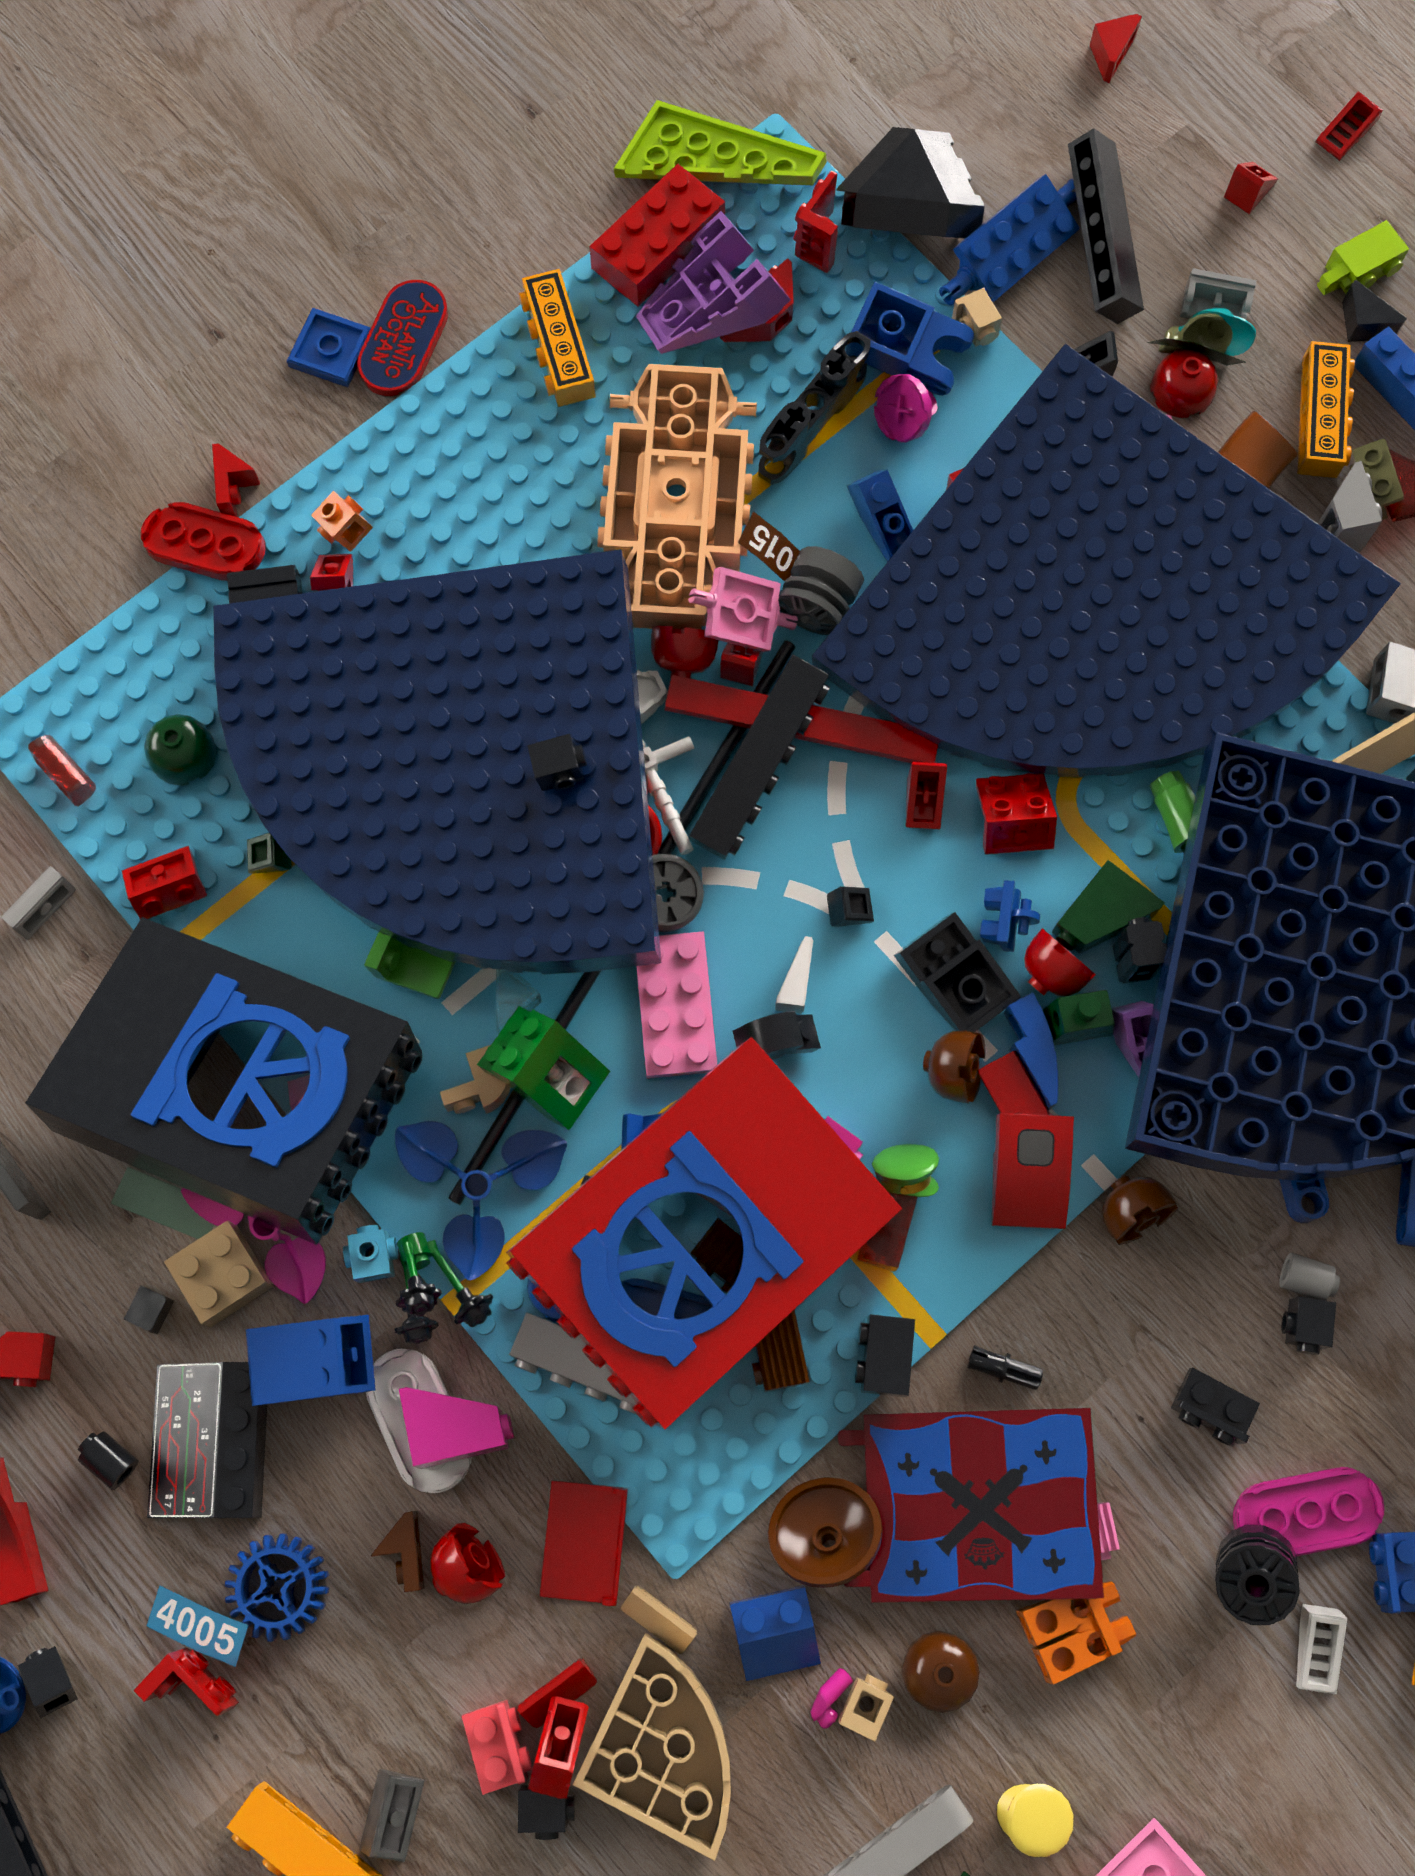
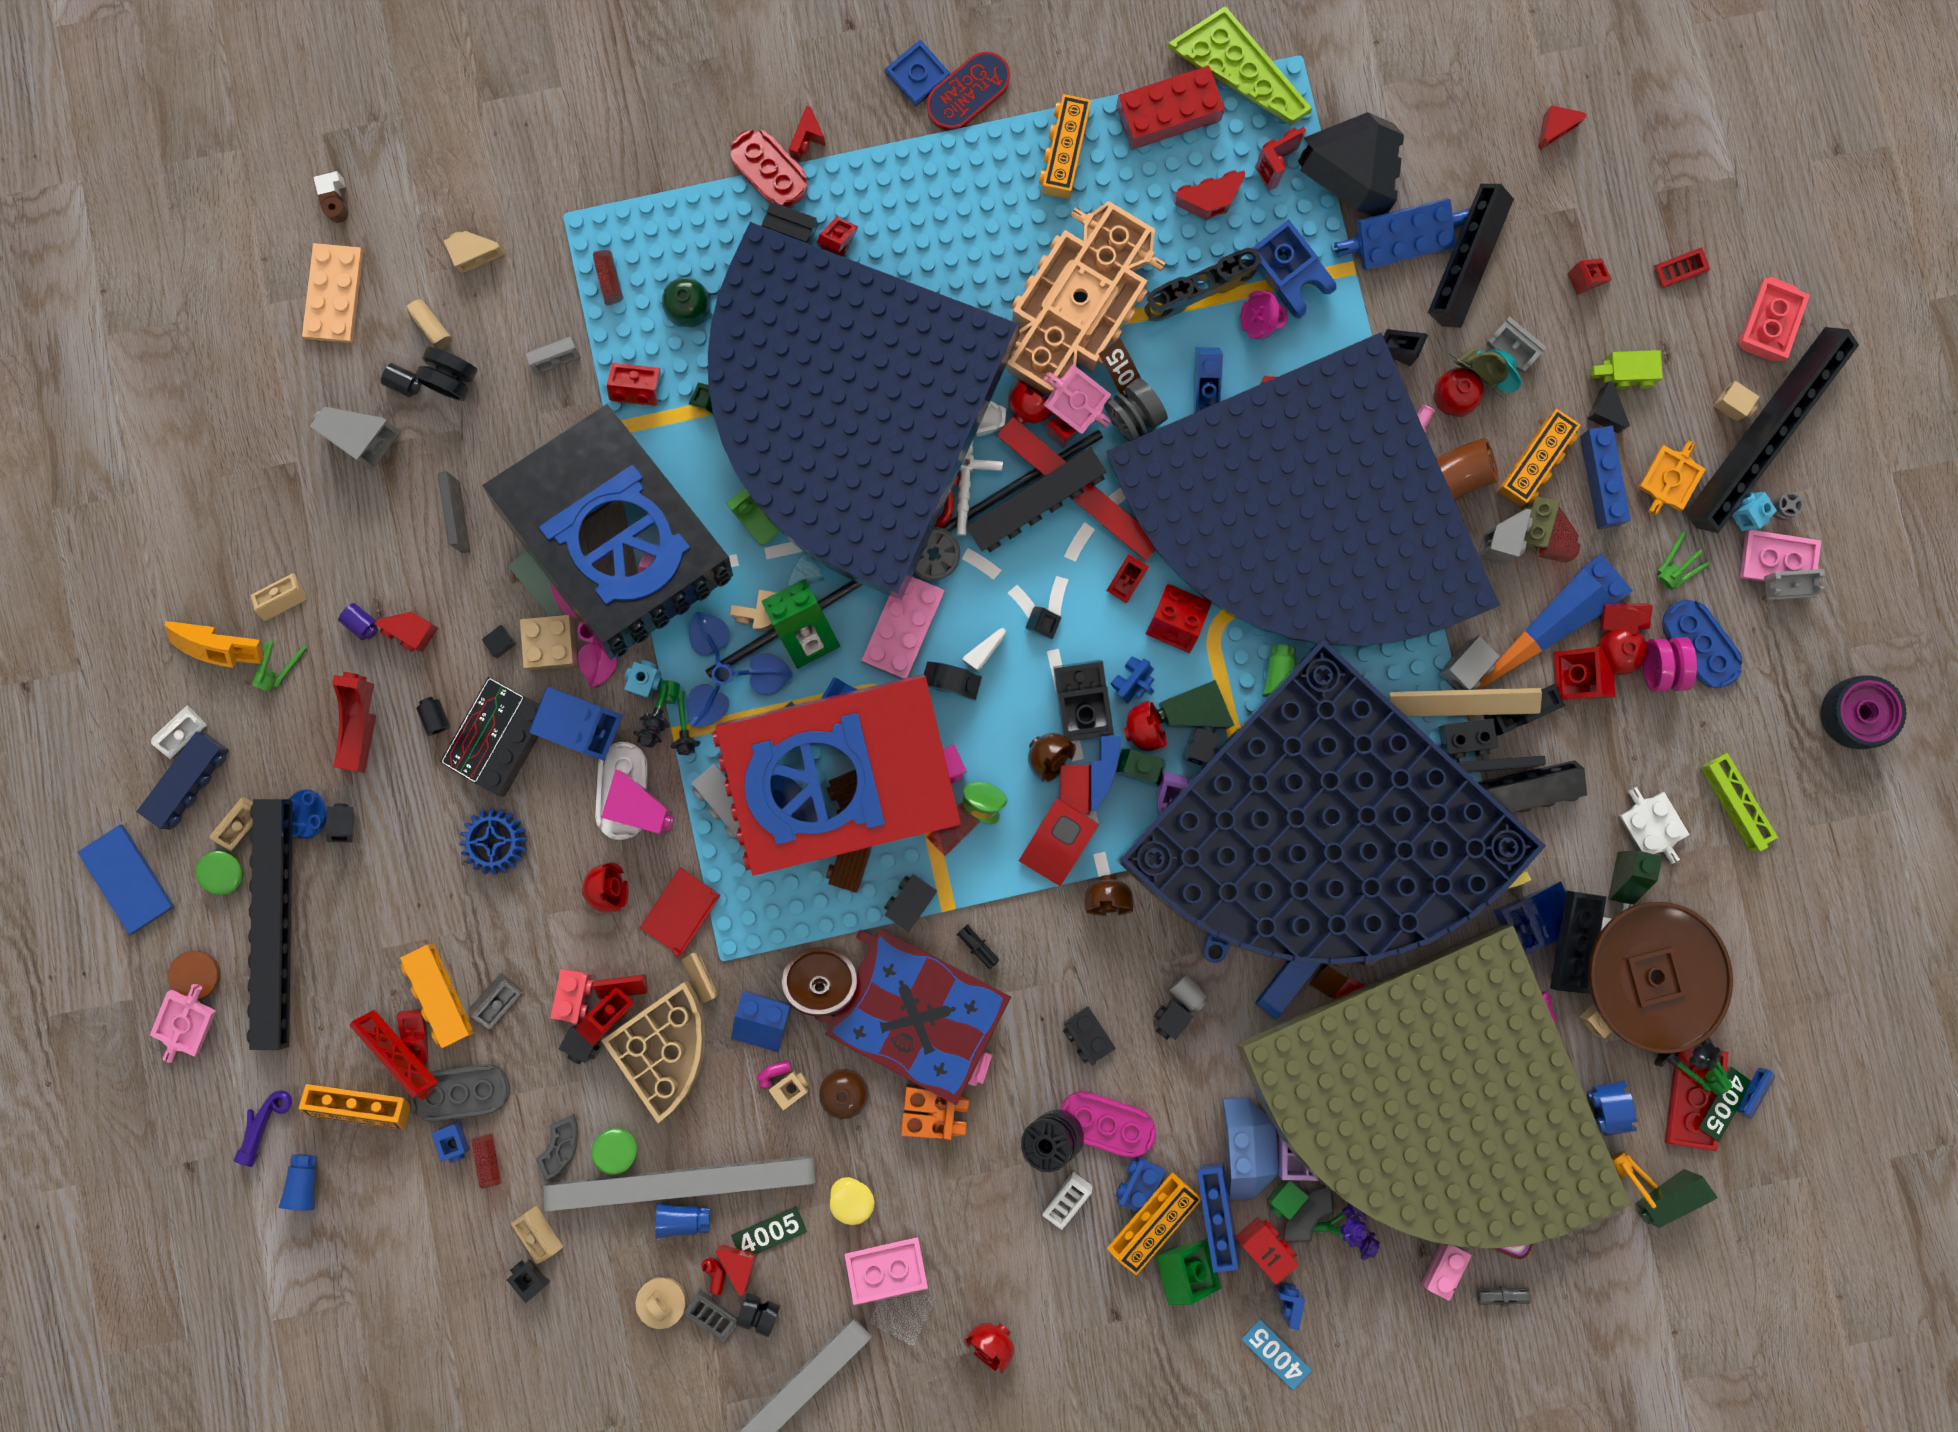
camera: 25 degrees right, 10 degrees up
red bracket [133,1648,239,1716] -> none
dark azure sticker [147,1586,249,1667] -> none
orange brick [311,491,373,552] -> none
reddish brown slope [371,1511,425,1592] -> none
black brick [527,734,587,791] -> none
medium lavender wedge [636,211,791,354] -> none
tan brick [952,288,1002,347] -> none

